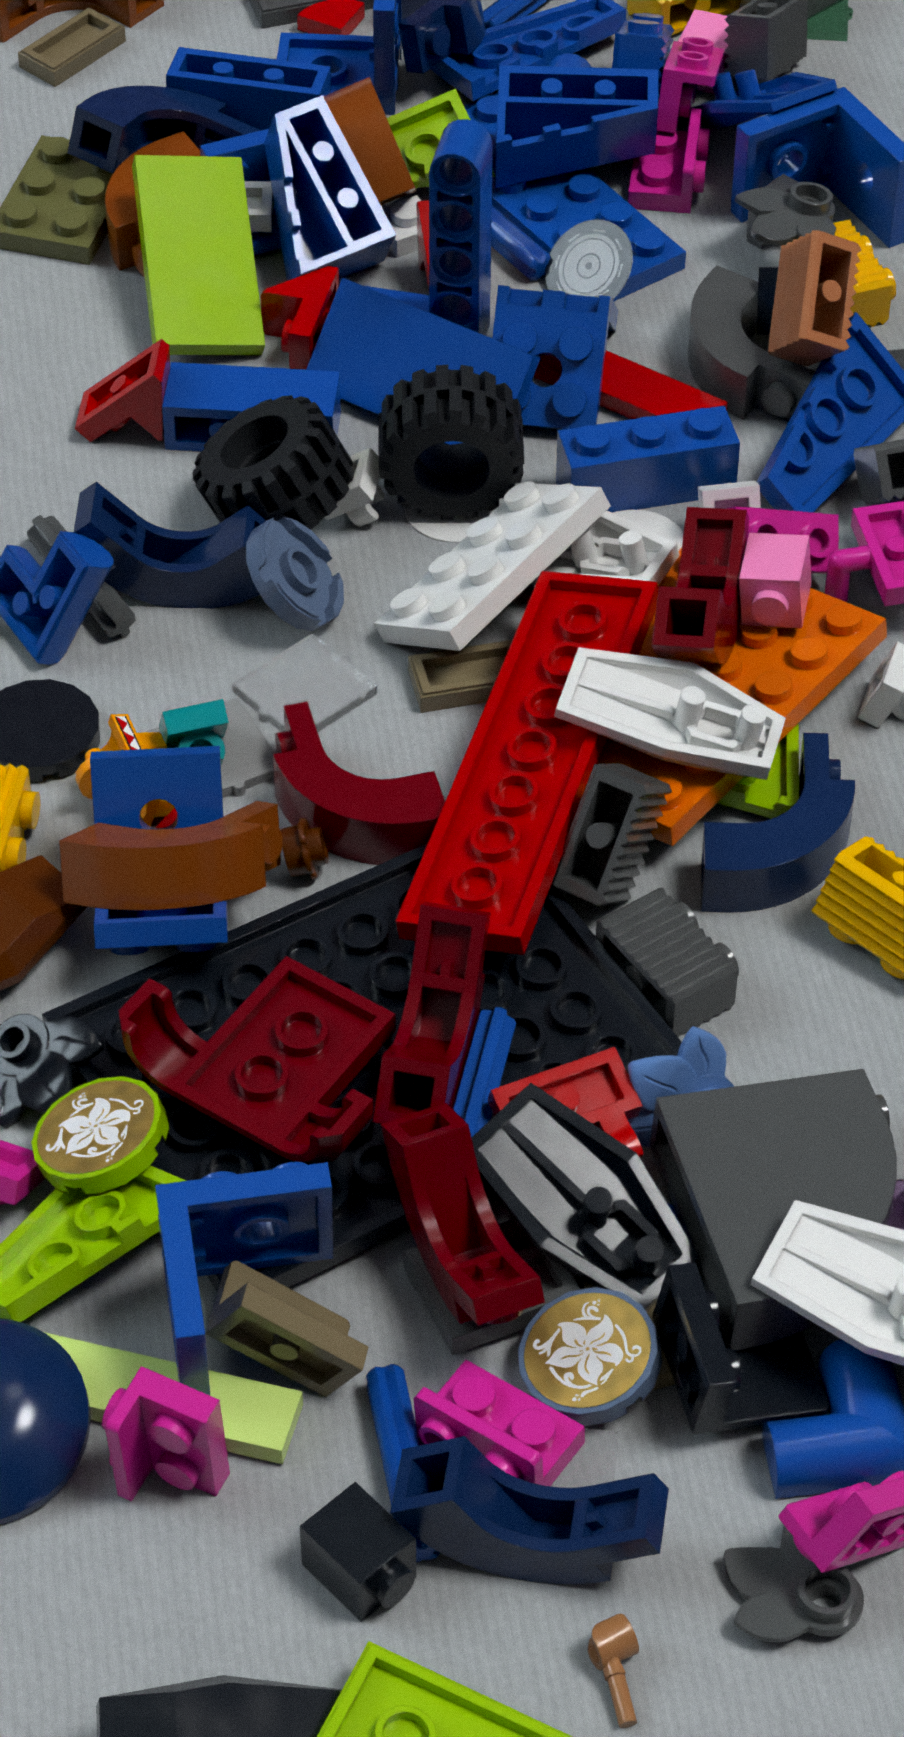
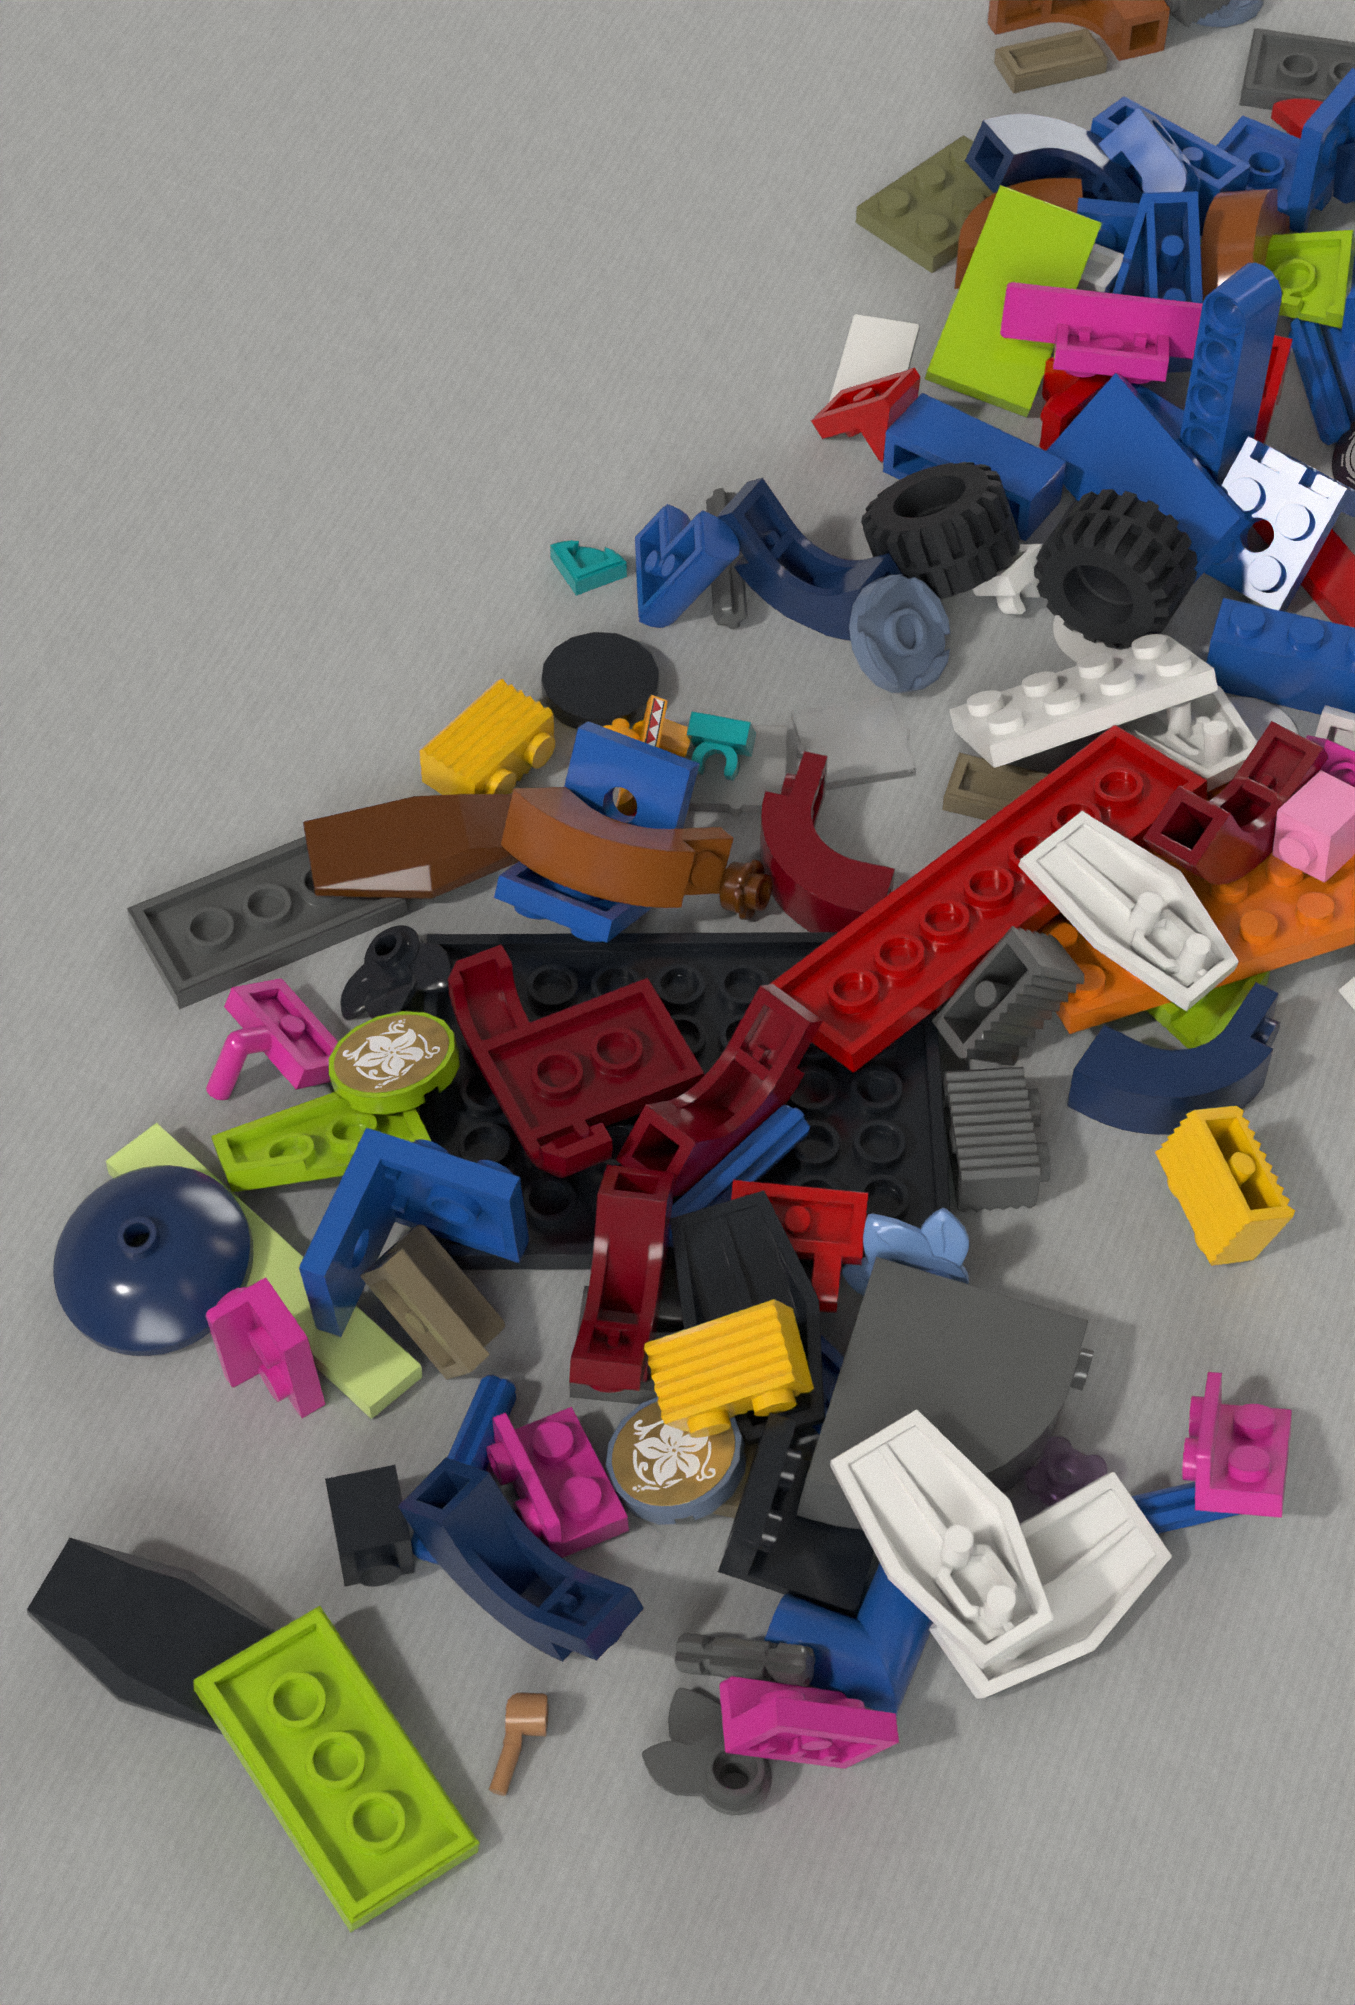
camera: 30 degrees right, 5 degrees up
none -> yellow brick [644,1299,814,1438]
none -> dark grey axle [675,1633,816,1687]
none -> white sticker [829,314,919,402]
none -> dark pink bracket [1000,282,1203,384]
none -> leg [1098,108,1201,197]

